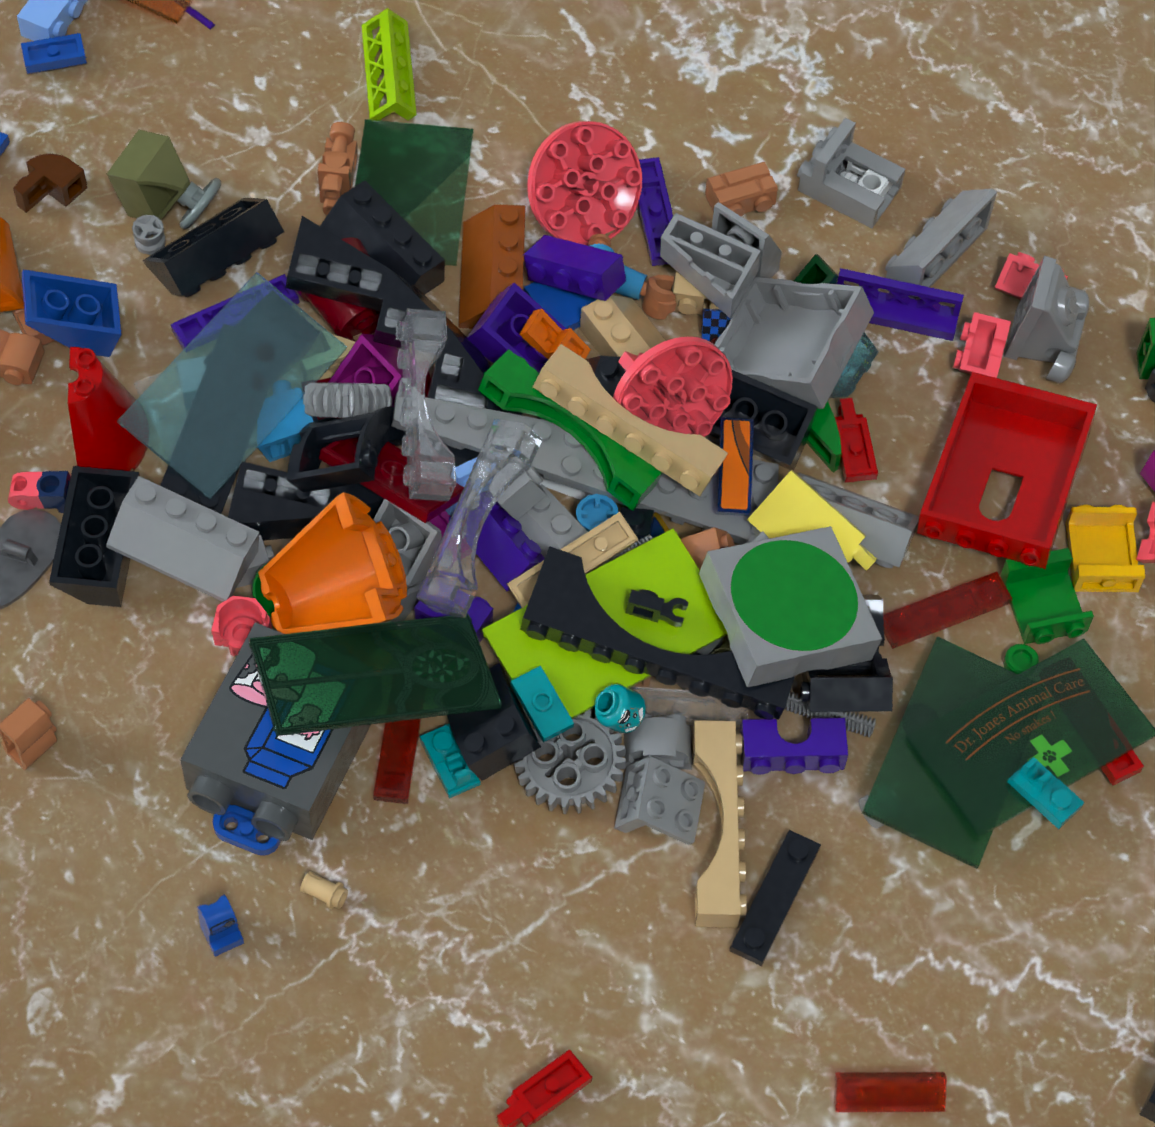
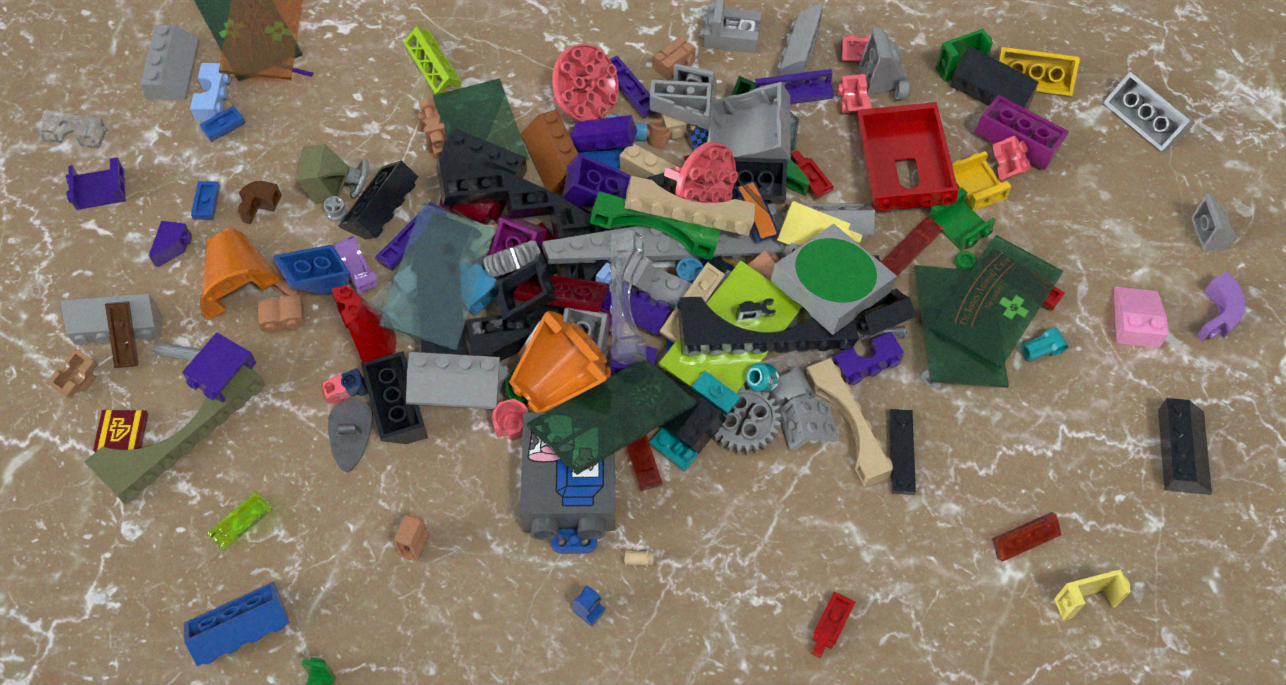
camera: 20 degrees left, 0 degrees up
clear arch [396,308,456,501] -> none
orange slope [519,308,591,359] -> none
teal plate [1007,757,1085,829] -> none
none -> medium lavender arch [333,236,378,294]
none -> teal piece [1021,327,1069,362]

